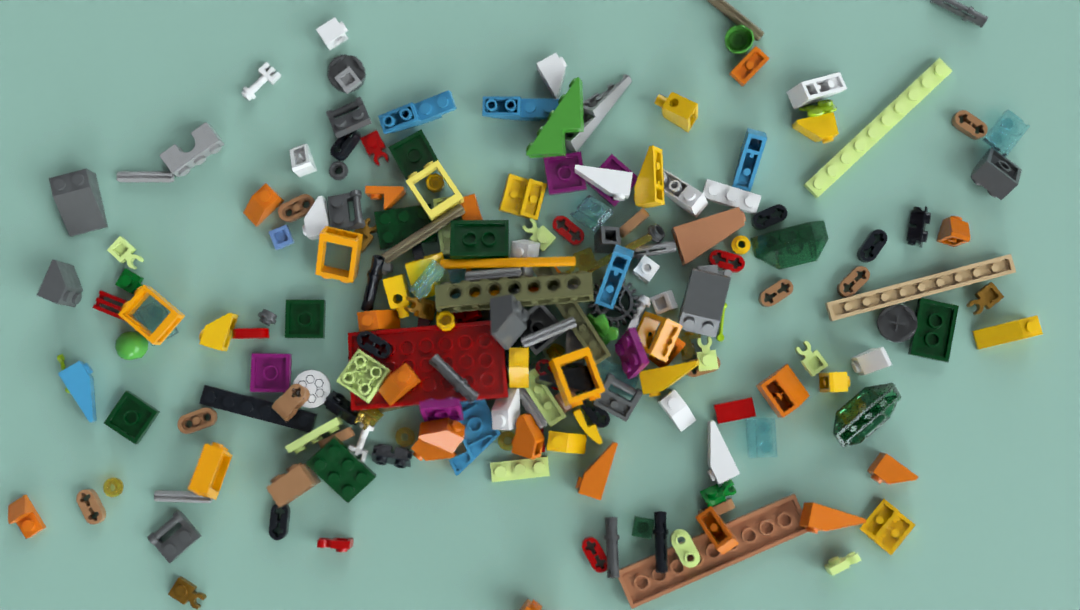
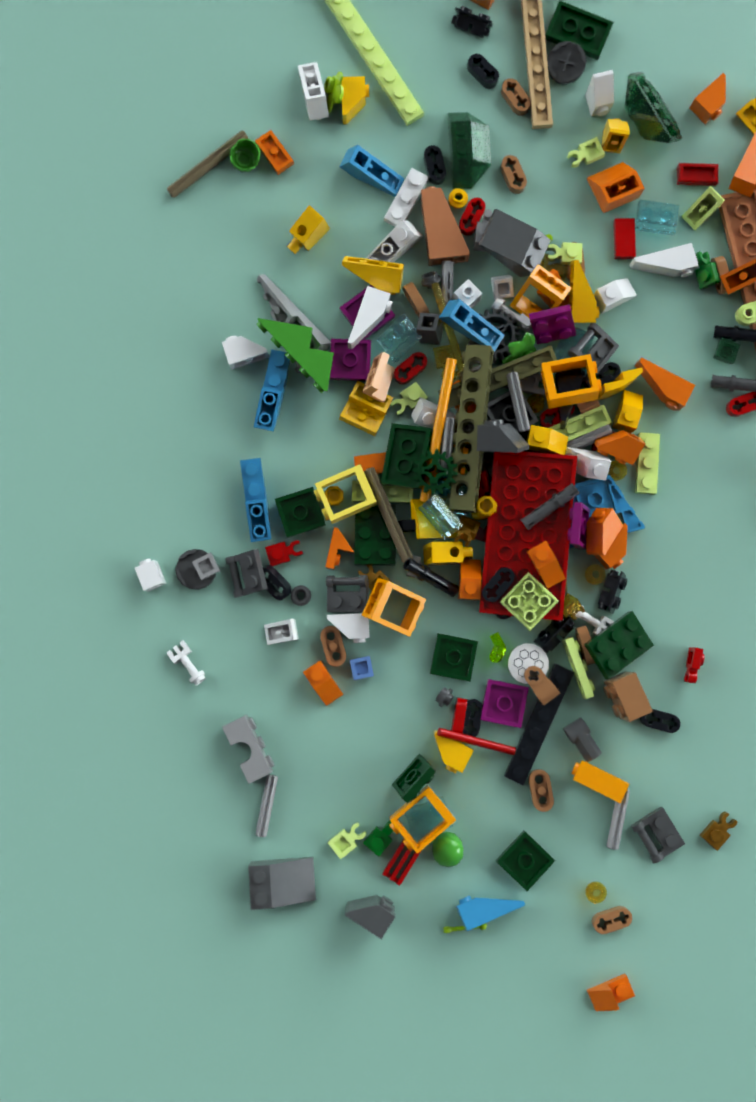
camera: 85 degrees left, 0 degrees up
none -> light nougat panel [363,352,395,403]
none -> dark green plate [392,754,436,803]
none -> dark green gear [412,449,458,495]
none -> red bar [437,728,516,755]
none -> black beam [463,699,483,737]
none -> clear neon green arm [489,632,506,663]
none -> dark grey piece [563,717,602,762]
none -> red tile [677,163,718,186]
none -> yellowish green slope [681,186,725,230]

